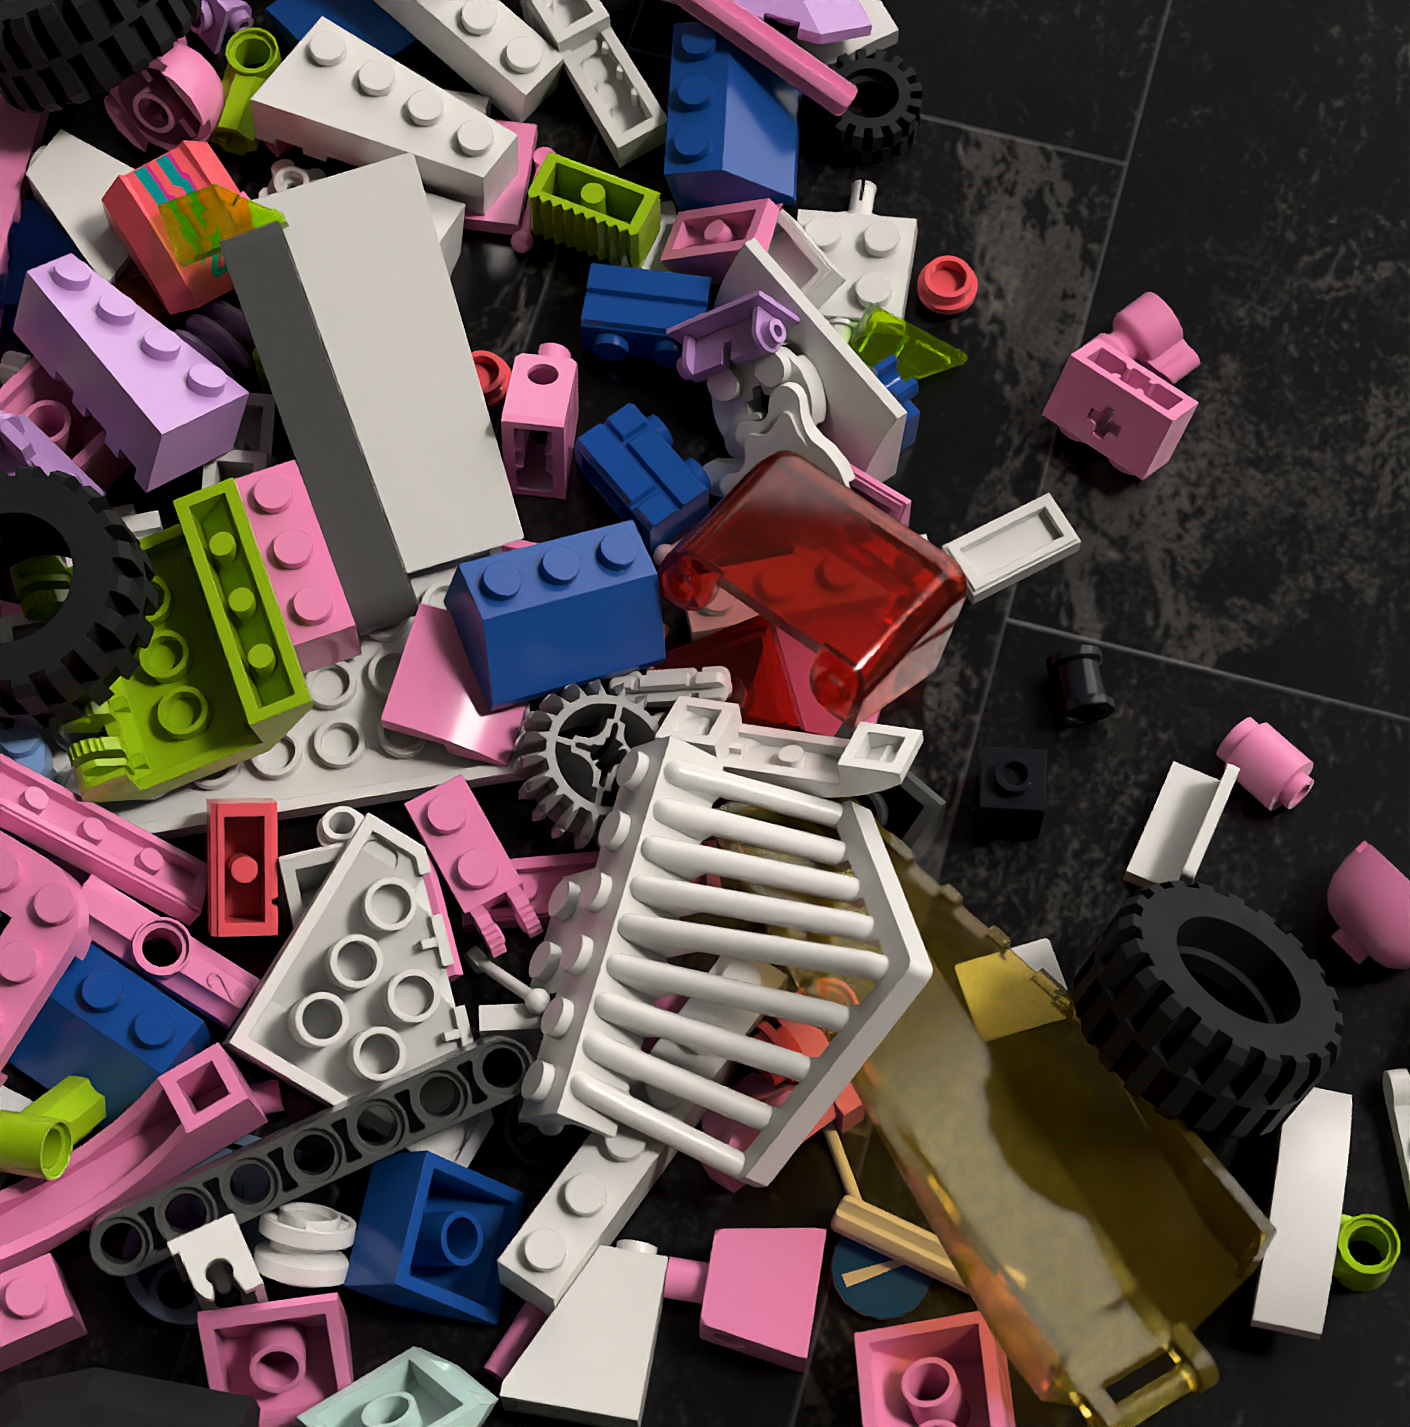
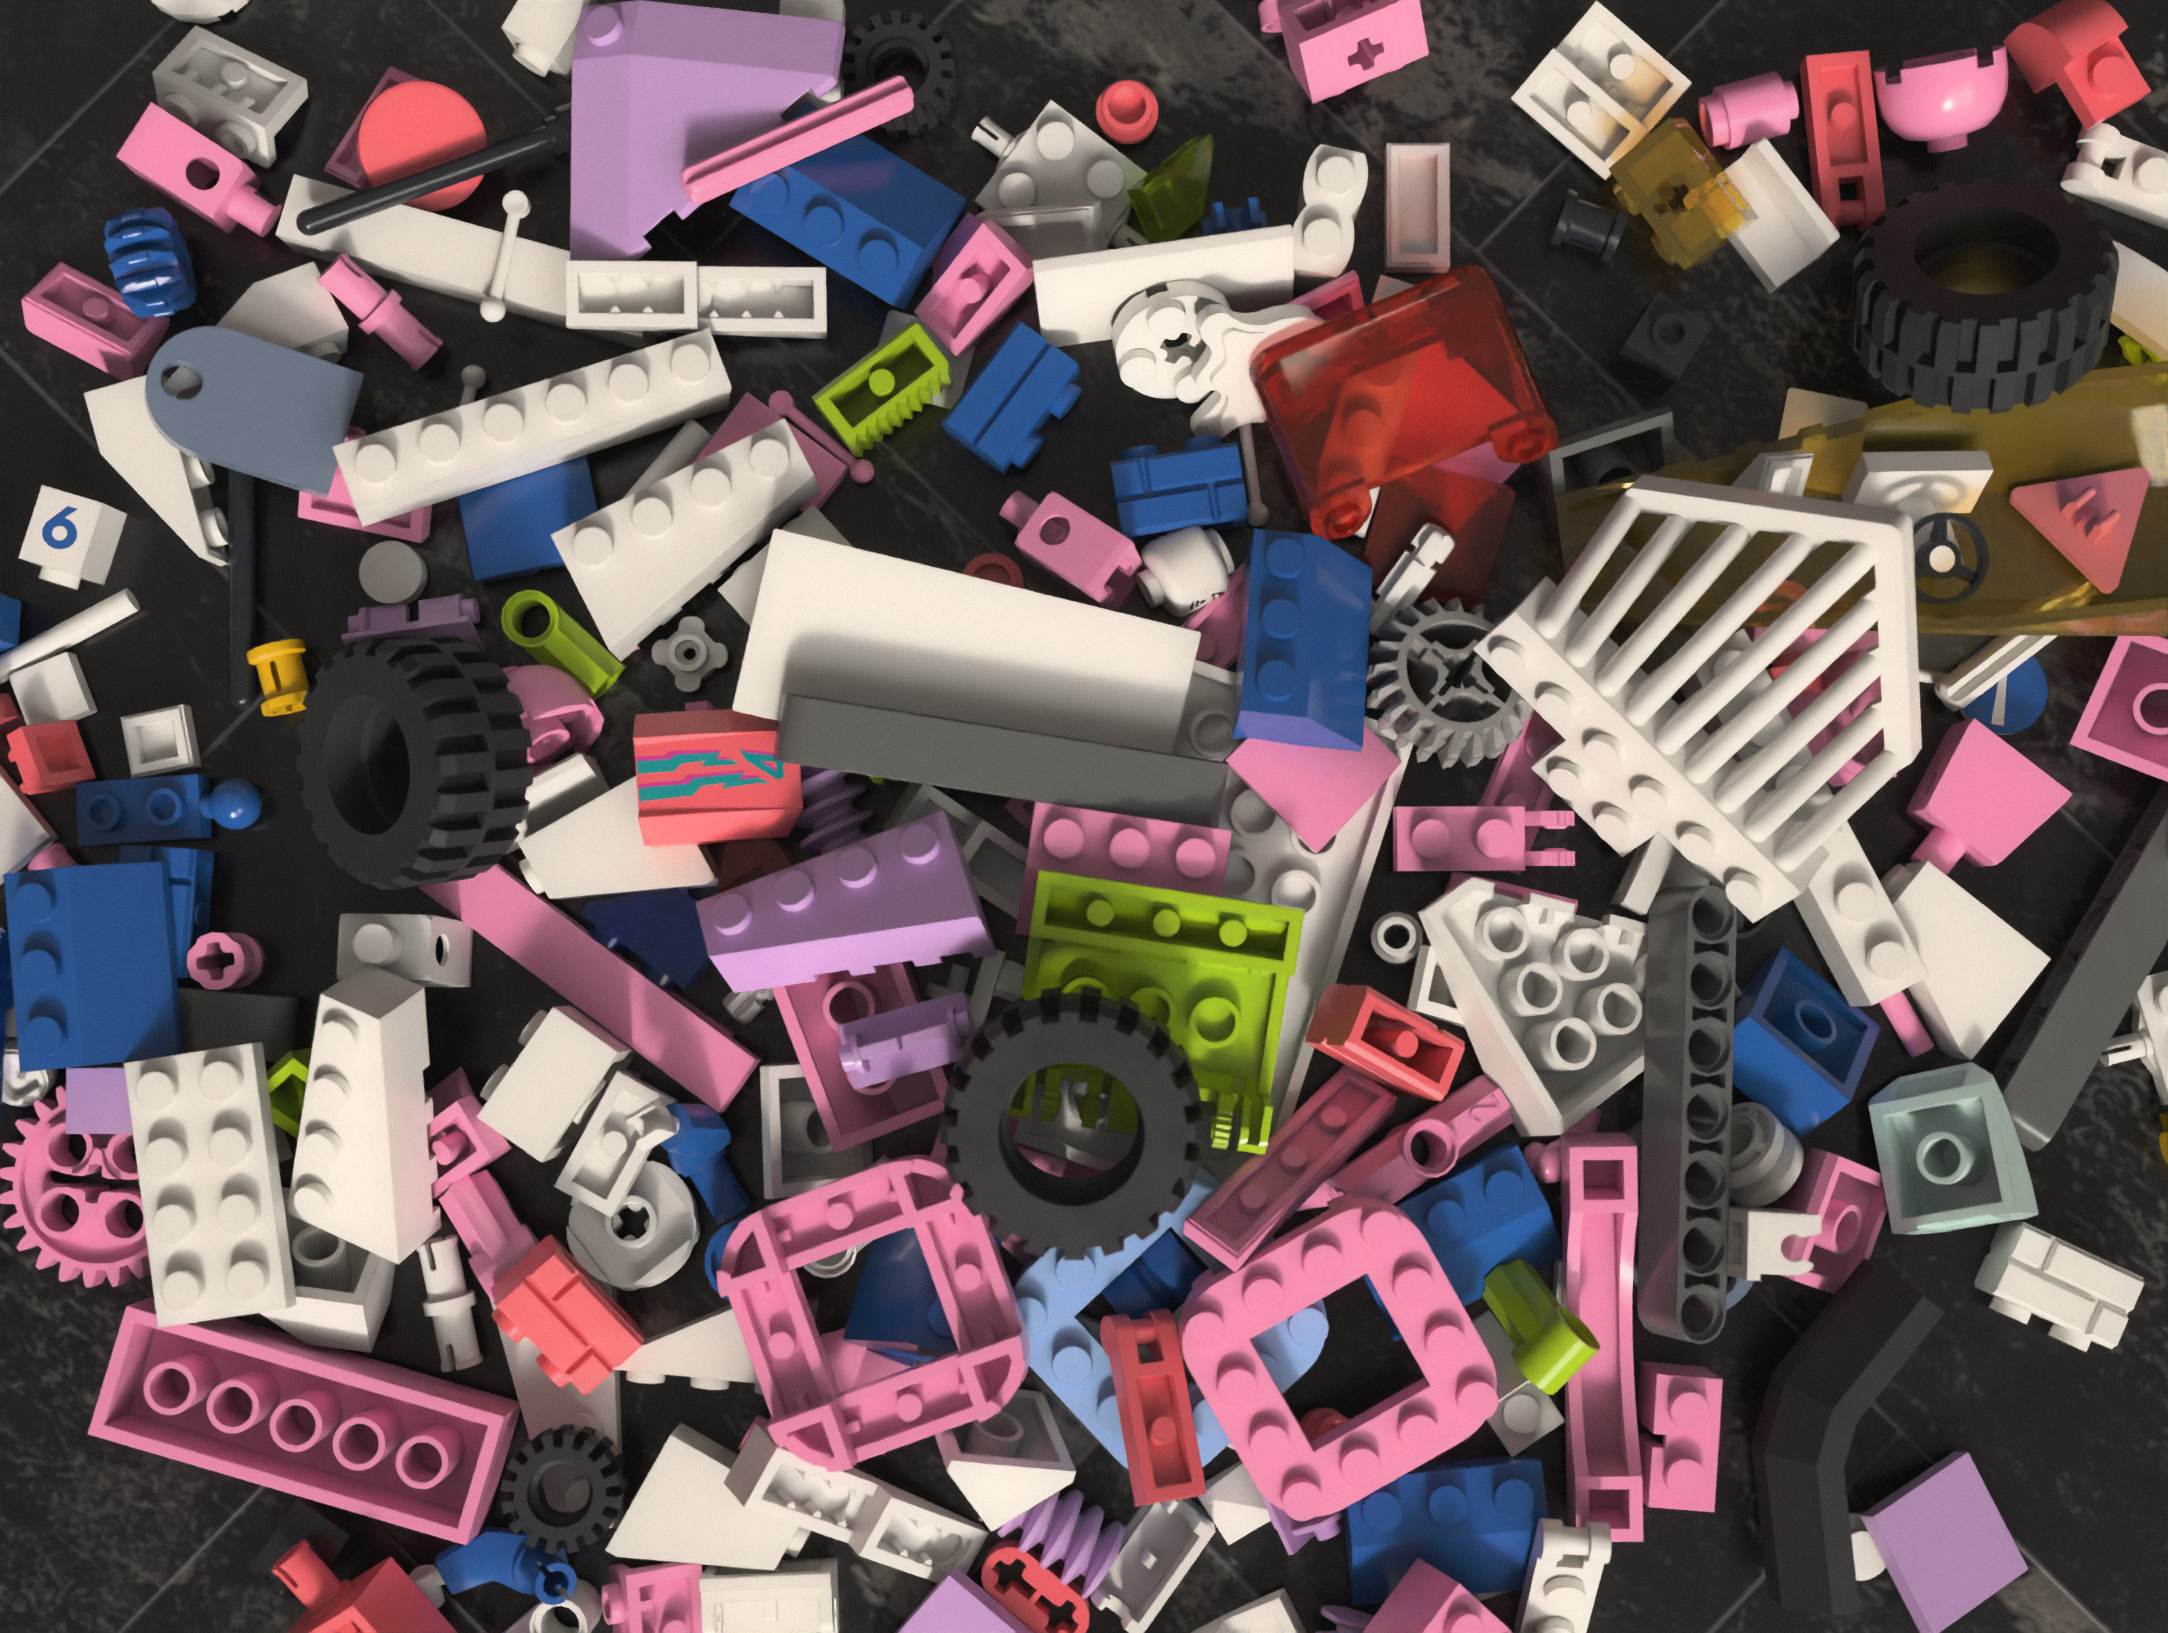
camera: 55 degrees left, 20 degrees up
clear neon green tile [157,183,289,267] -> none
white hinge [464,946,551,1014] -> none
white slope [655,695,924,798] -> none
lavender hinge [666,290,800,383] -> none
none -> white slope [503,752,610,854]
none -> white head [1135,526,1234,617]
none -> white brick [1292,144,1368,292]
none -> white slope [1511,1,1692,181]
none -> clear yellow brick [1608,117,1759,270]
none -> white slope [1730,450,1814,497]
none -> coral plate [1799,50,1886,232]
none -> white piece [1841,451,1993,605]
none -> bright pink piece [2009,467,2151,594]

